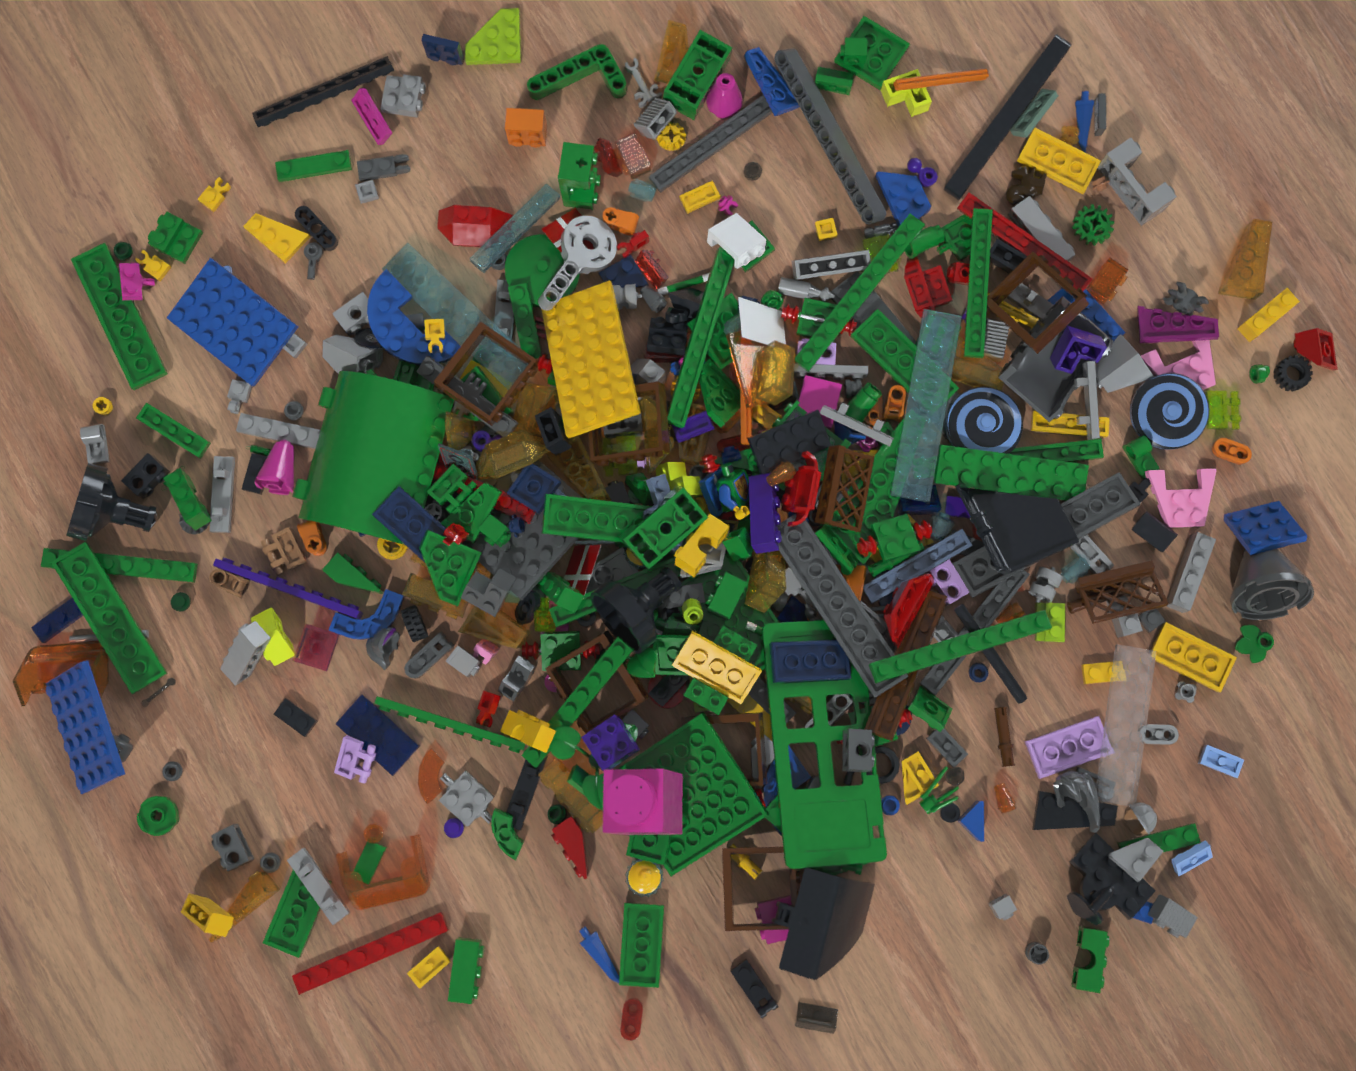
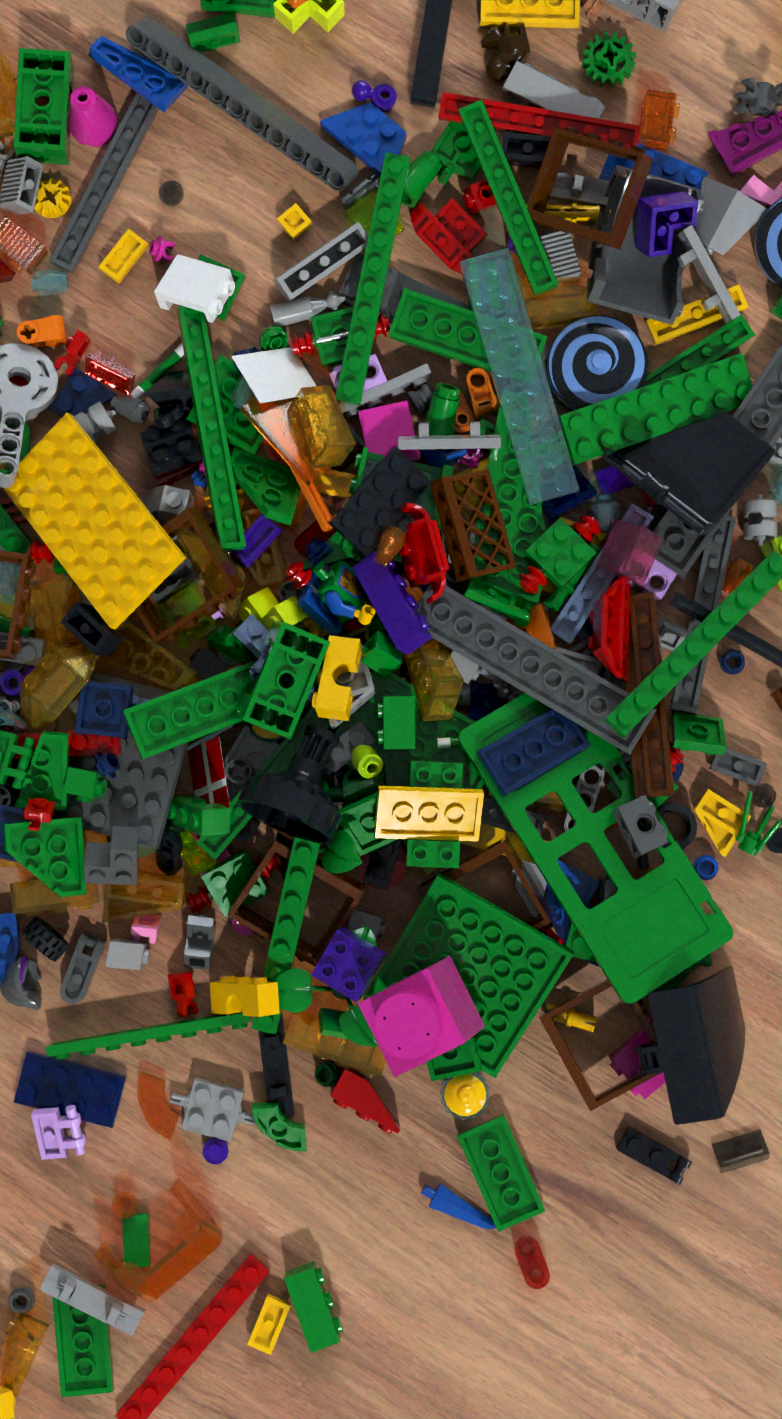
camera: 30 degrees left, 5 degrees up
none -> clear pink slope [596,520,663,586]

